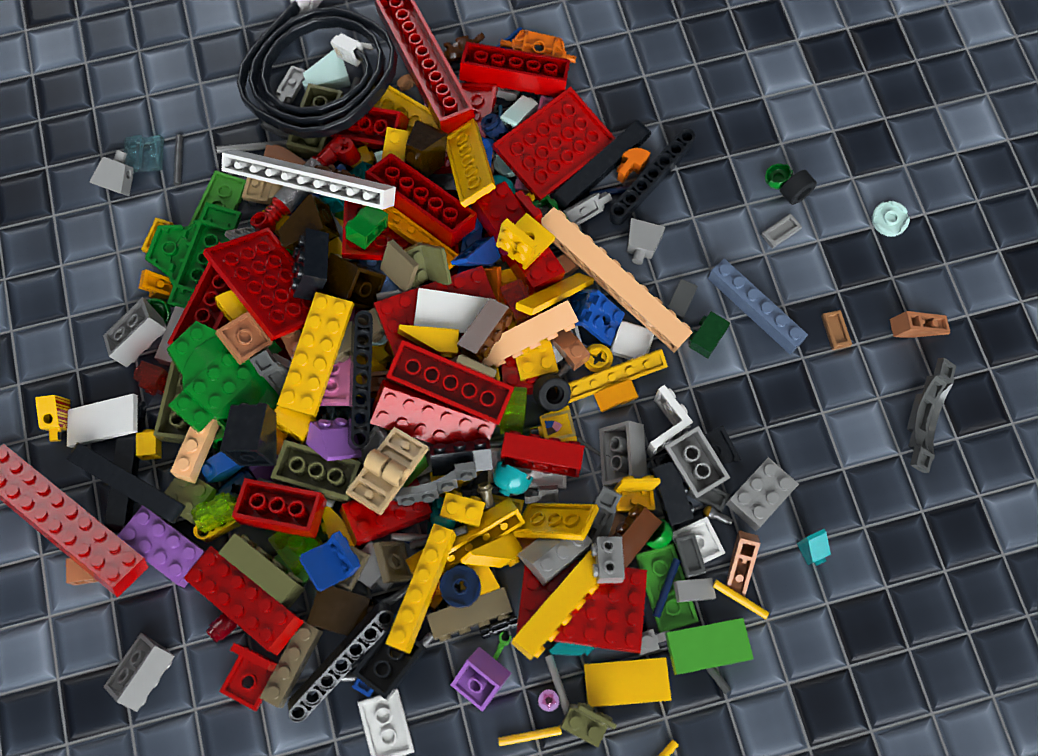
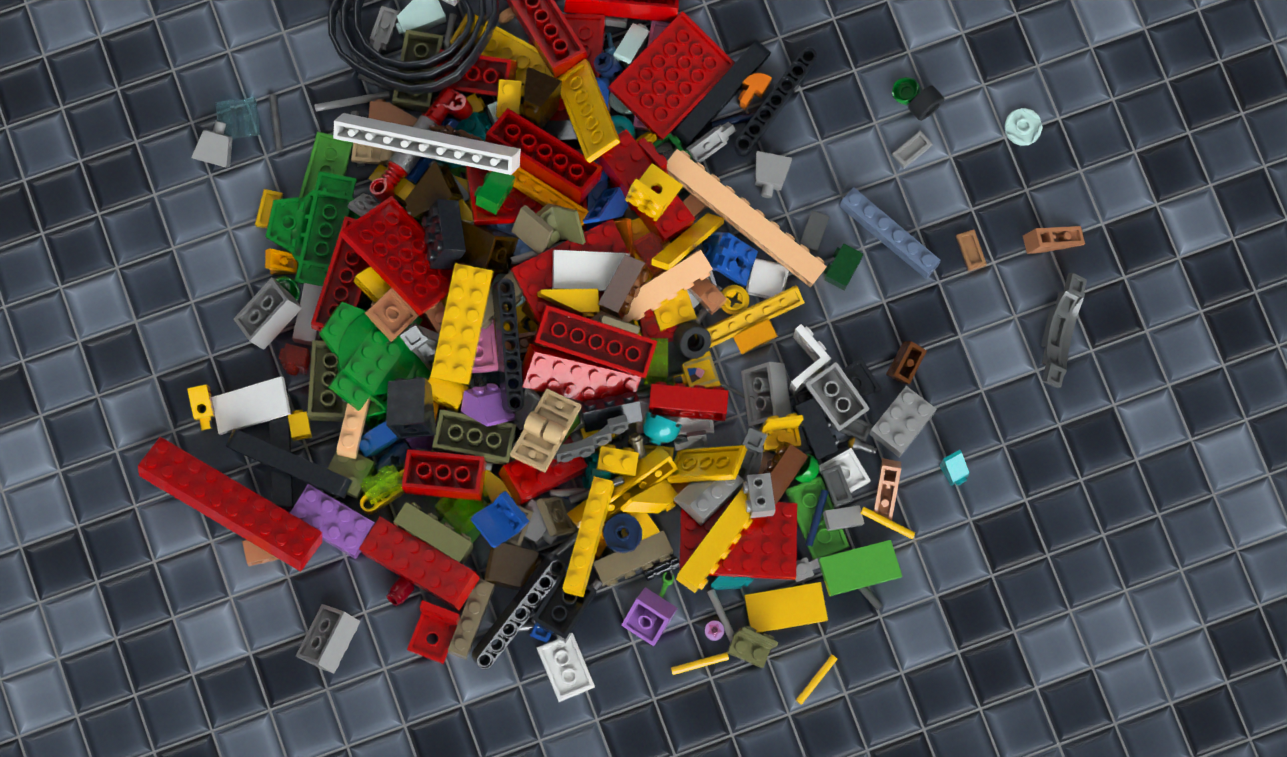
camera: 10 degrees left, 5 degrees up
none -> reddish brown brick [886,341,927,384]

